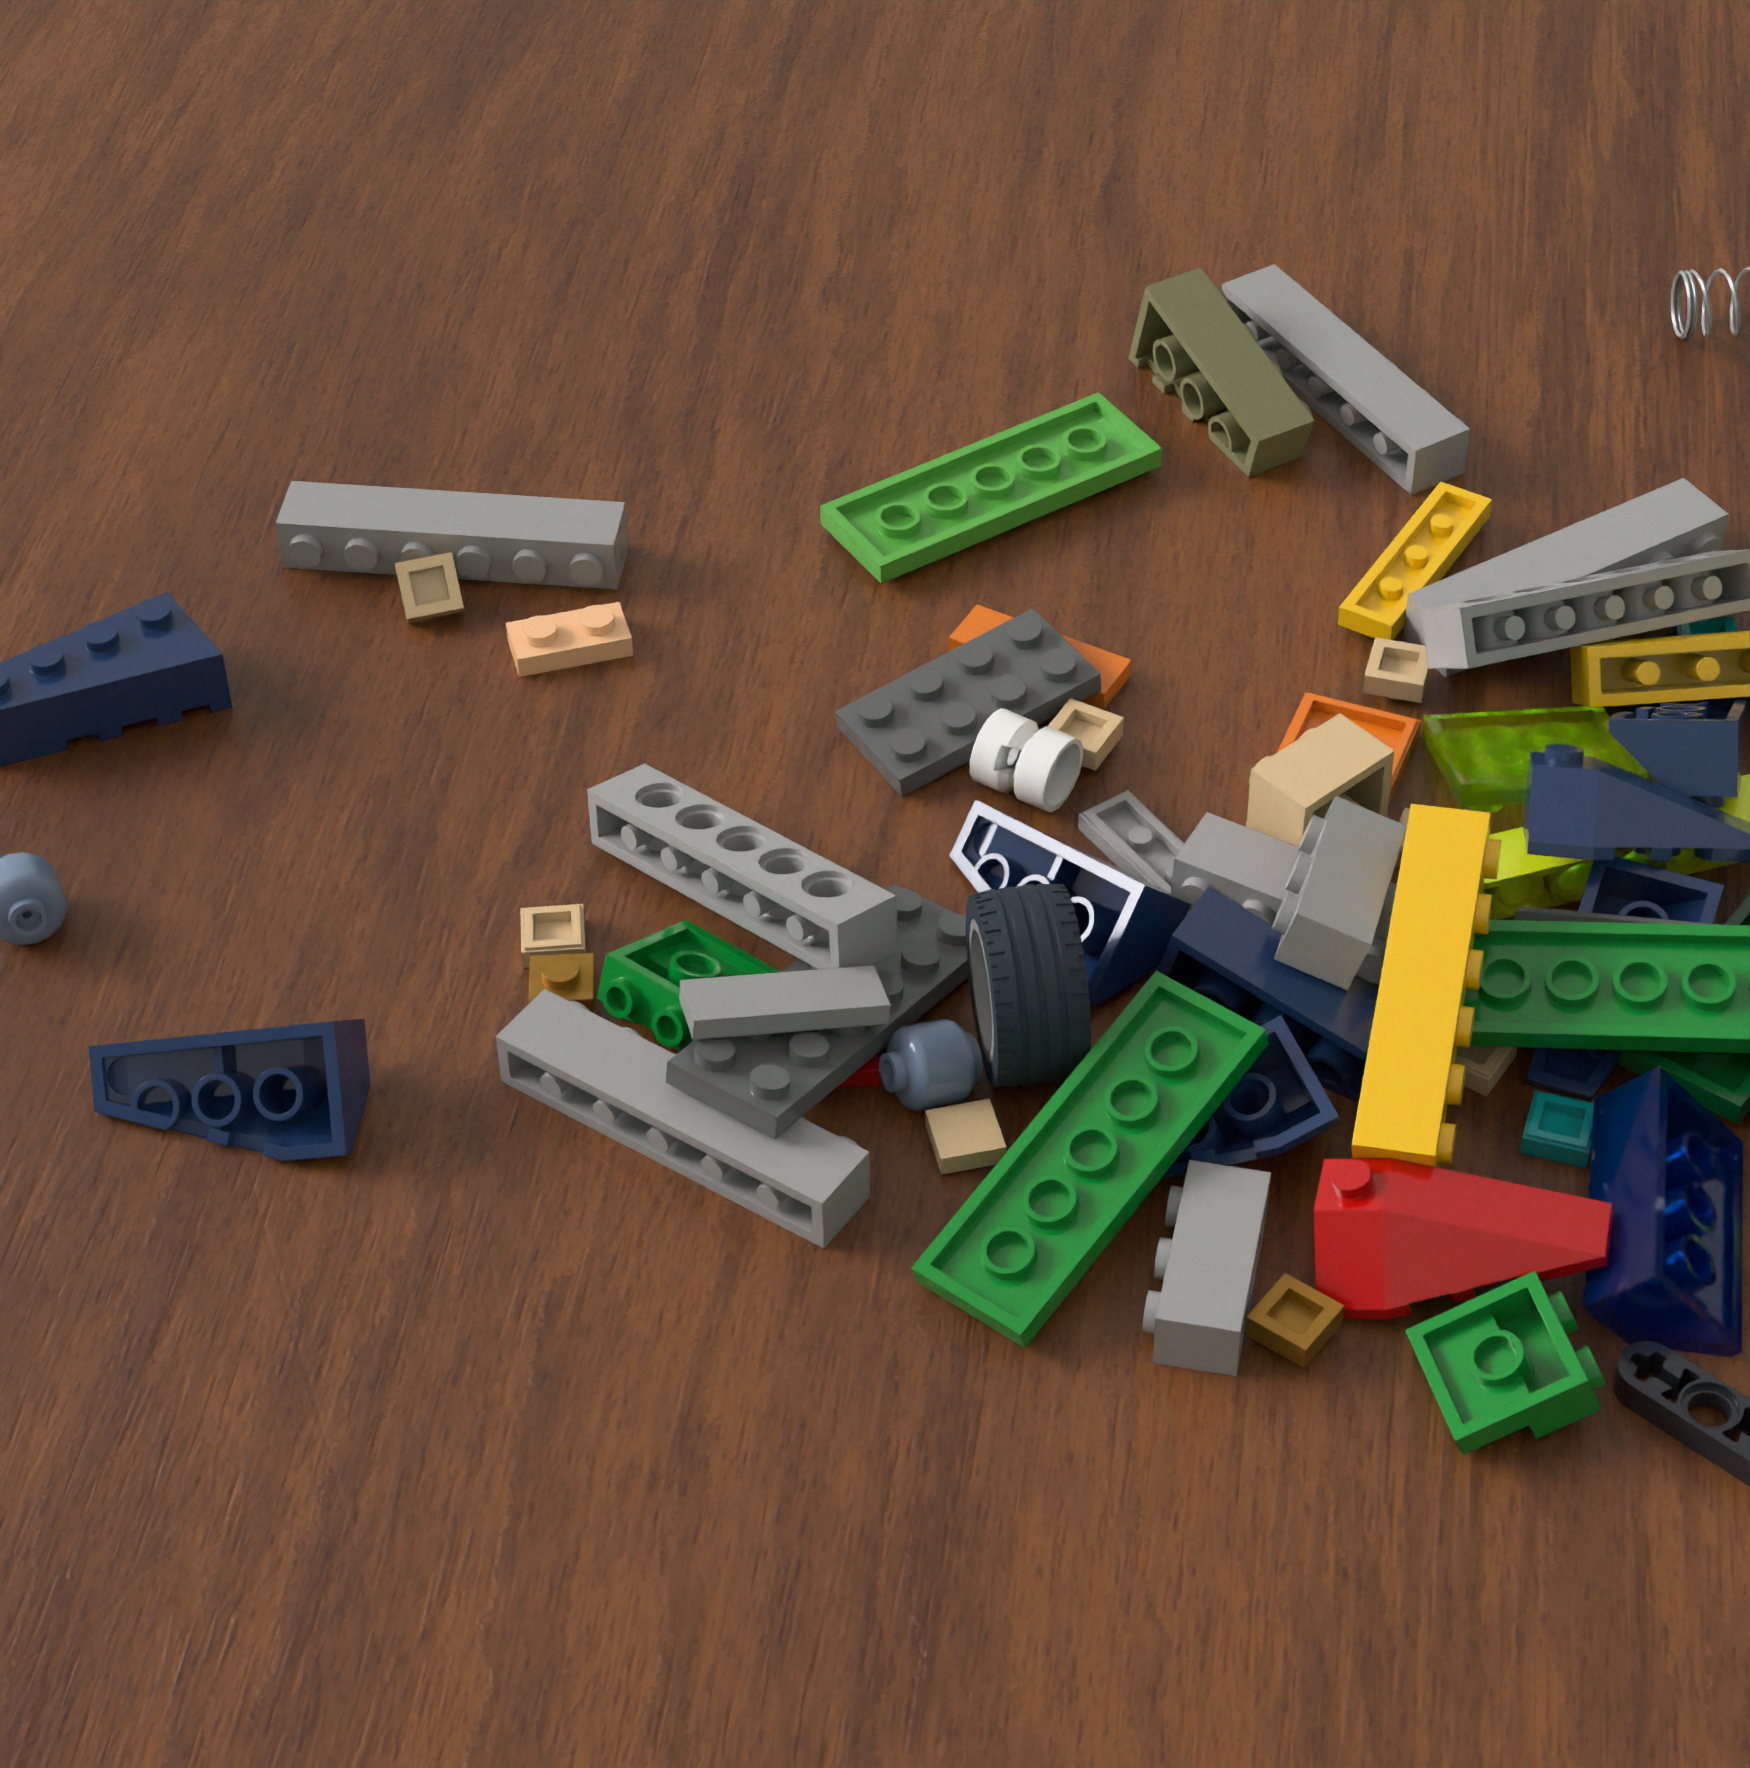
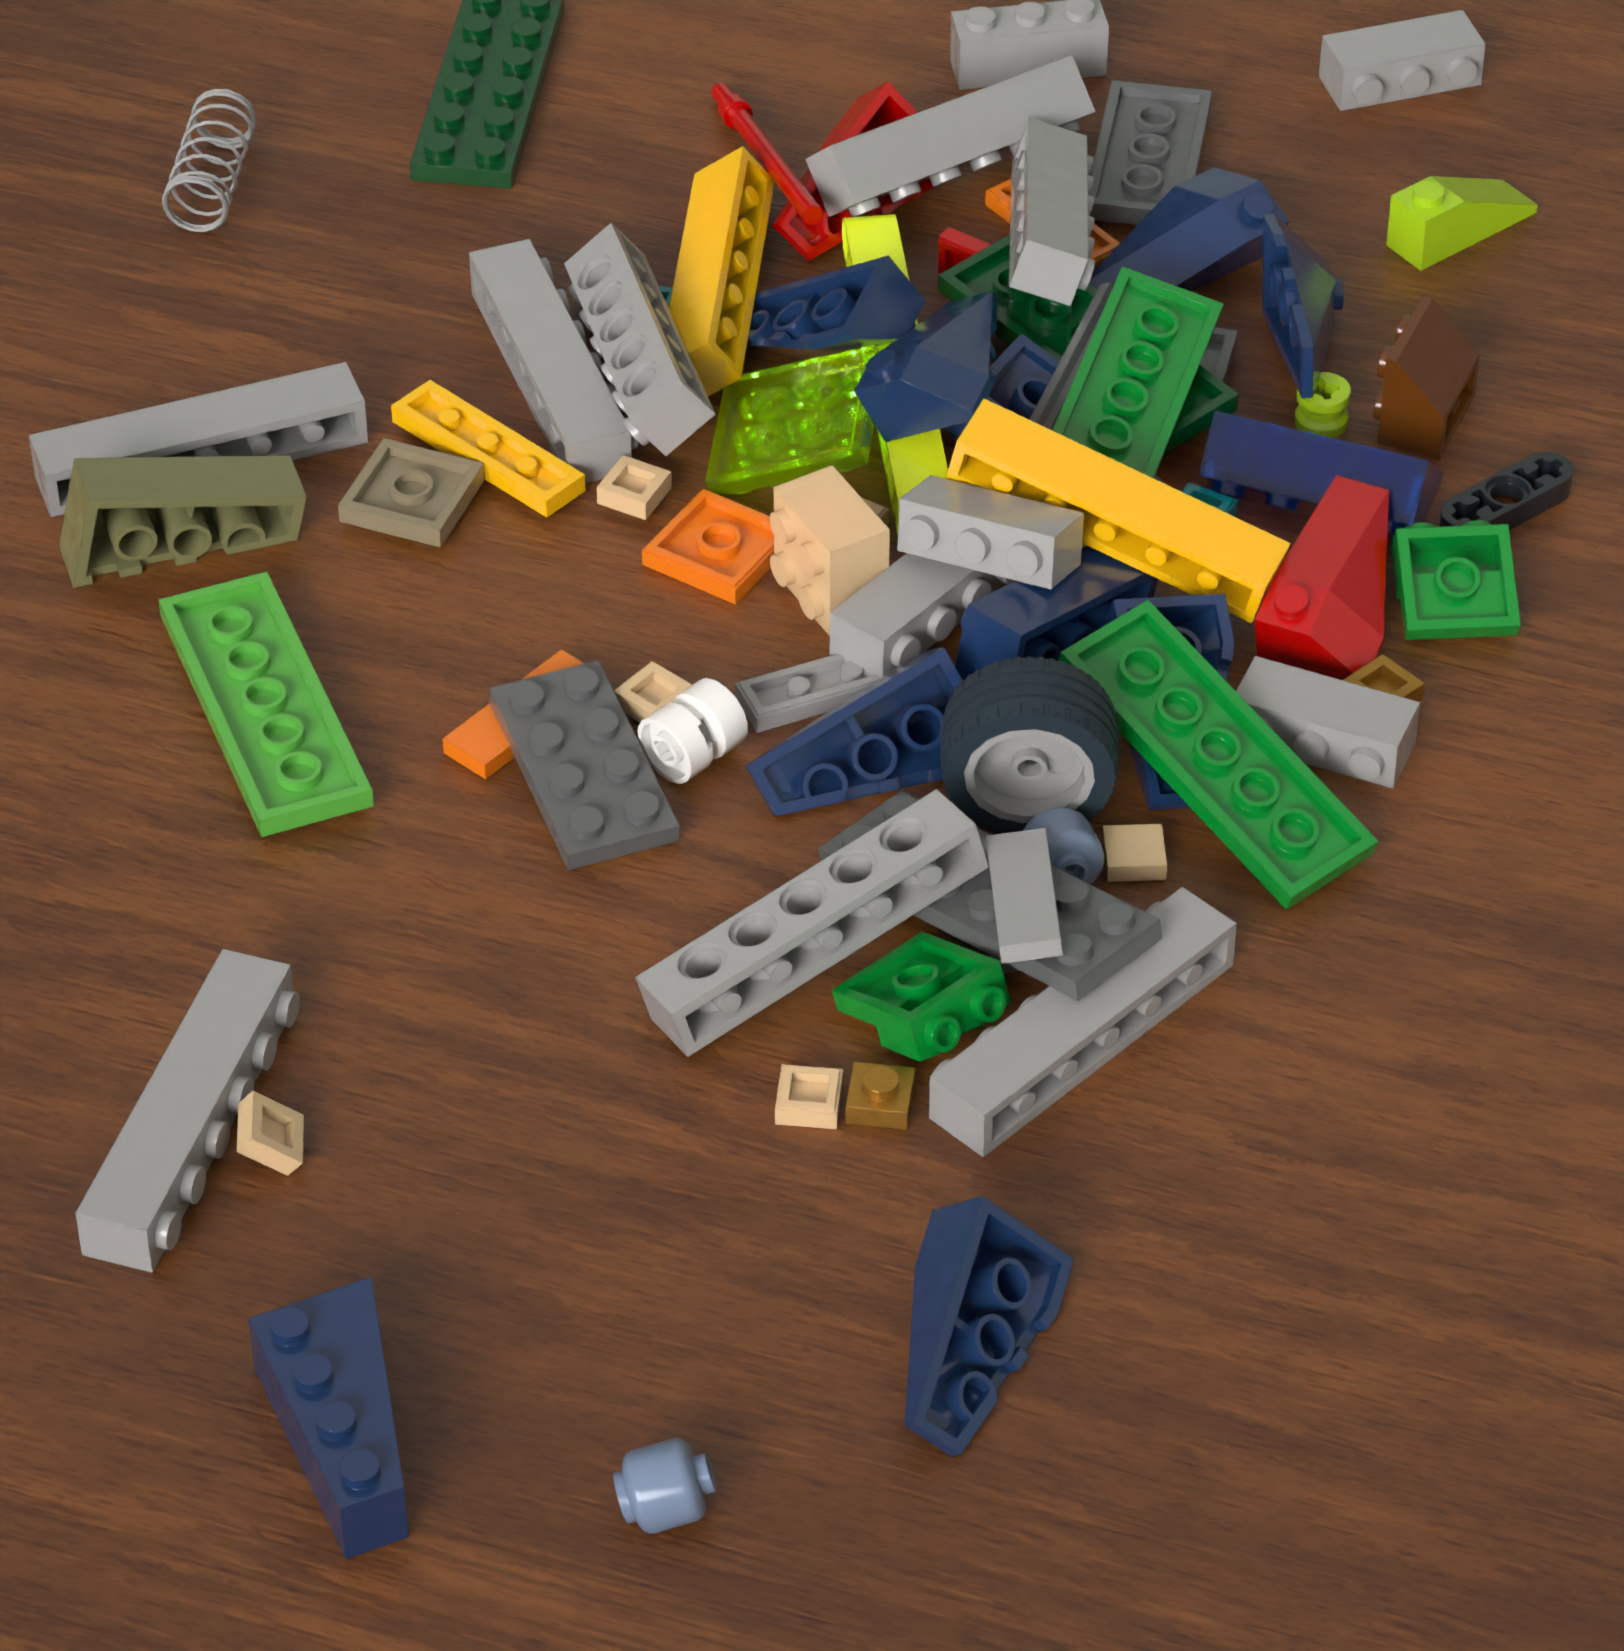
camera: 80 degrees left, 0 degrees up
light nougat plate [506,602,633,677] -> none
none -> dark tan plate [338,438,485,548]

